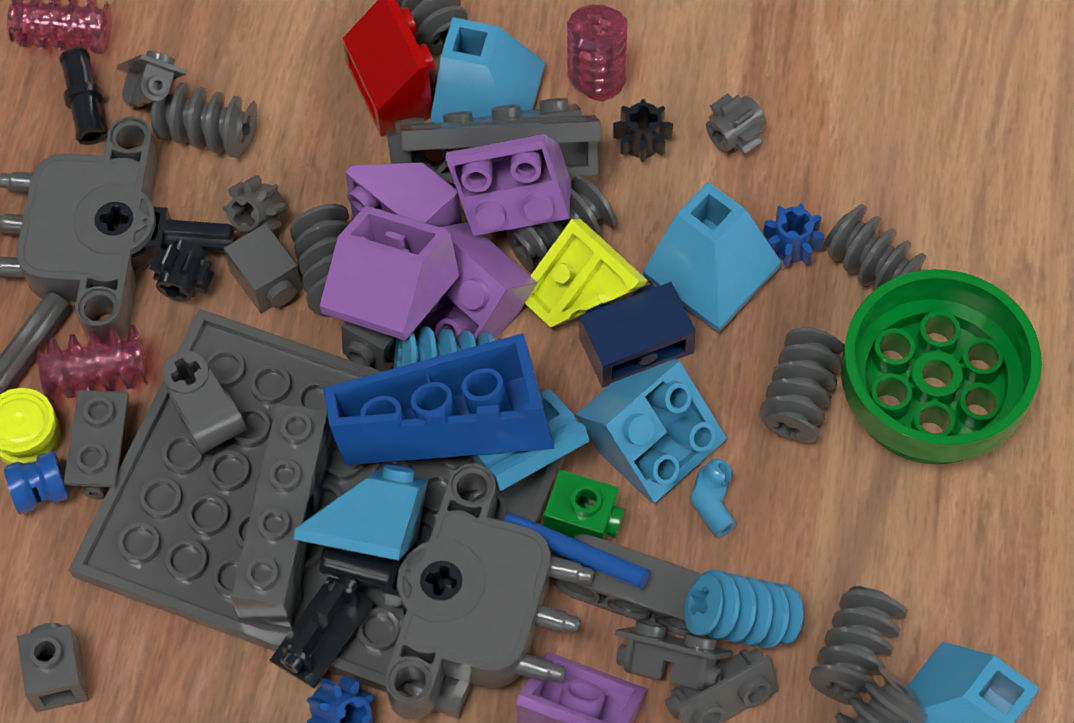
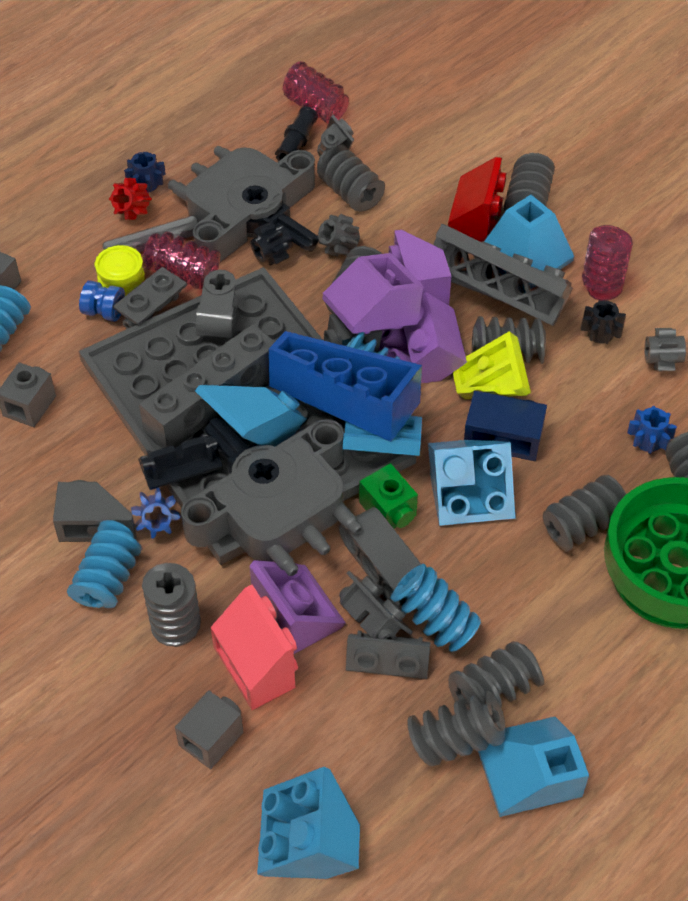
camera: 35 degrees right, 10 degrees down
dark grey brick [224,223,302,314] -> none
medium lavender slope [446,134,571,236] -> none
blue bar [503,512,650,590] -> none
dark azure slope [643,182,781,333] -> none
dark azure arm [690,459,737,538] -> none

